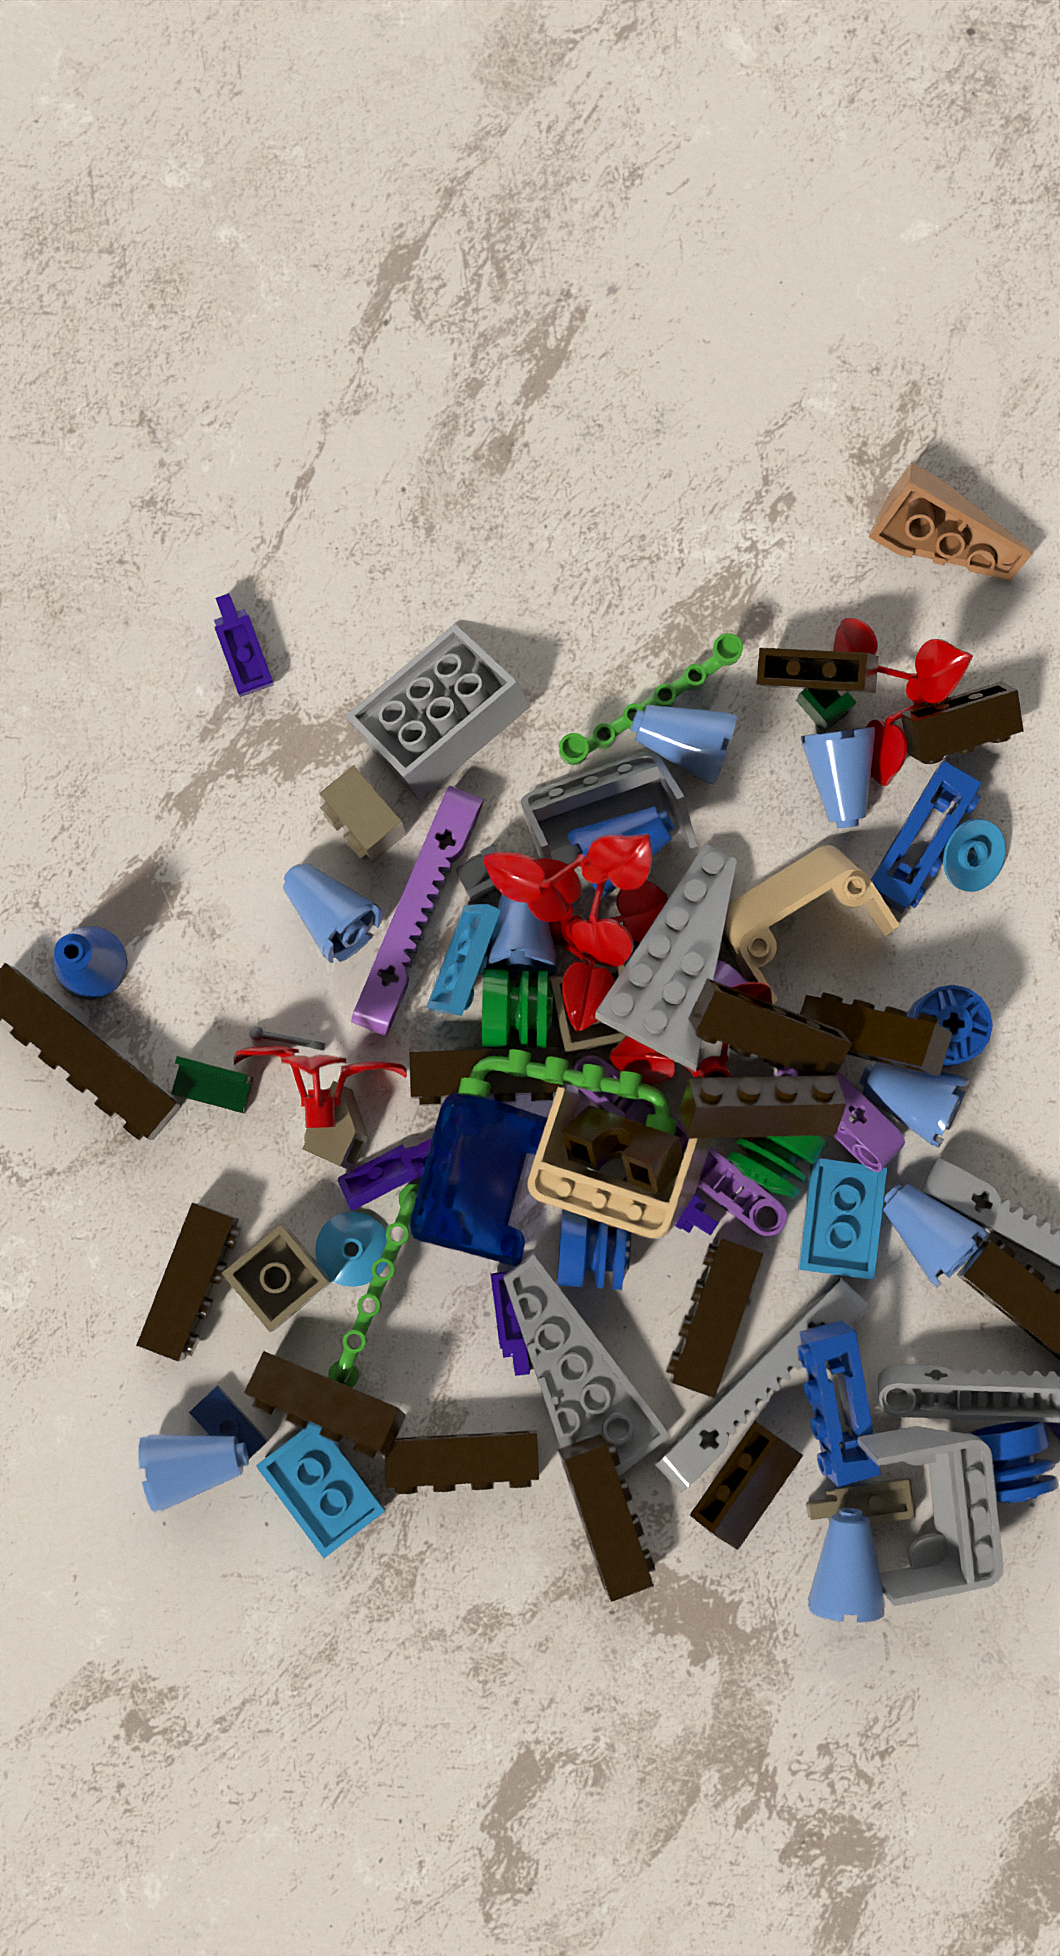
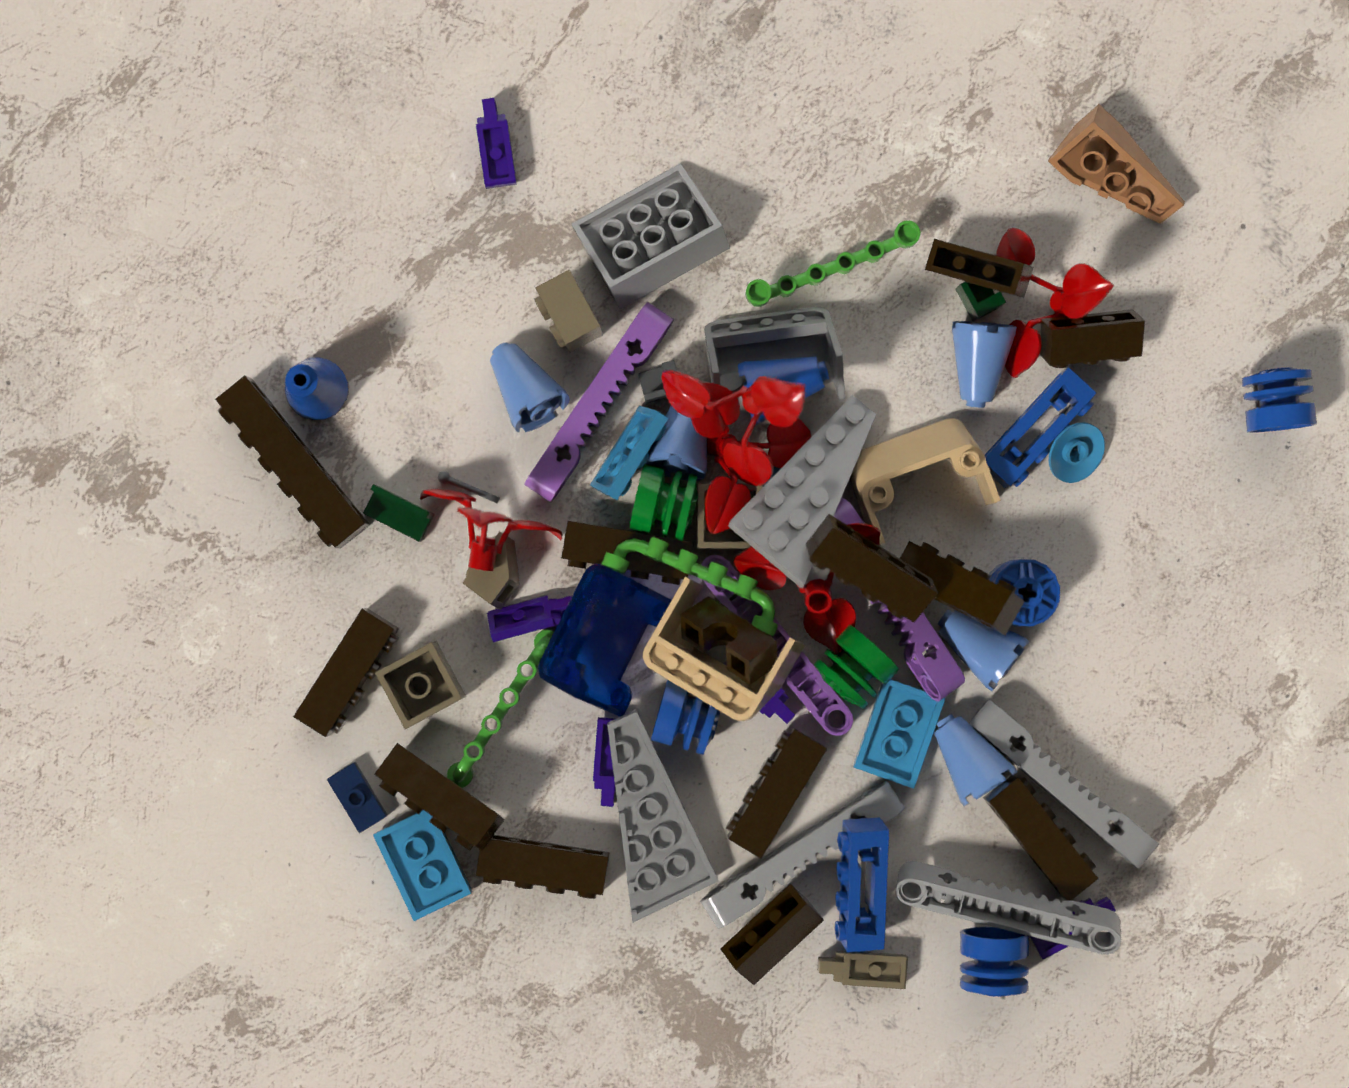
camera: 10 degrees right, 5 degrees up
medium blue cone [138,1434,249,1512] -> none
dark azure dish [315,1212,387,1287] -> none
dark brown brick [557,1434,656,1602] -> none
medium blue cone [630,705,737,784] -> none
dark brown brick [680,1076,847,1139] -> none
medium blue cone [808,1508,886,1622] -> none
light grey windscreen [858,1426,1004,1606] -> none

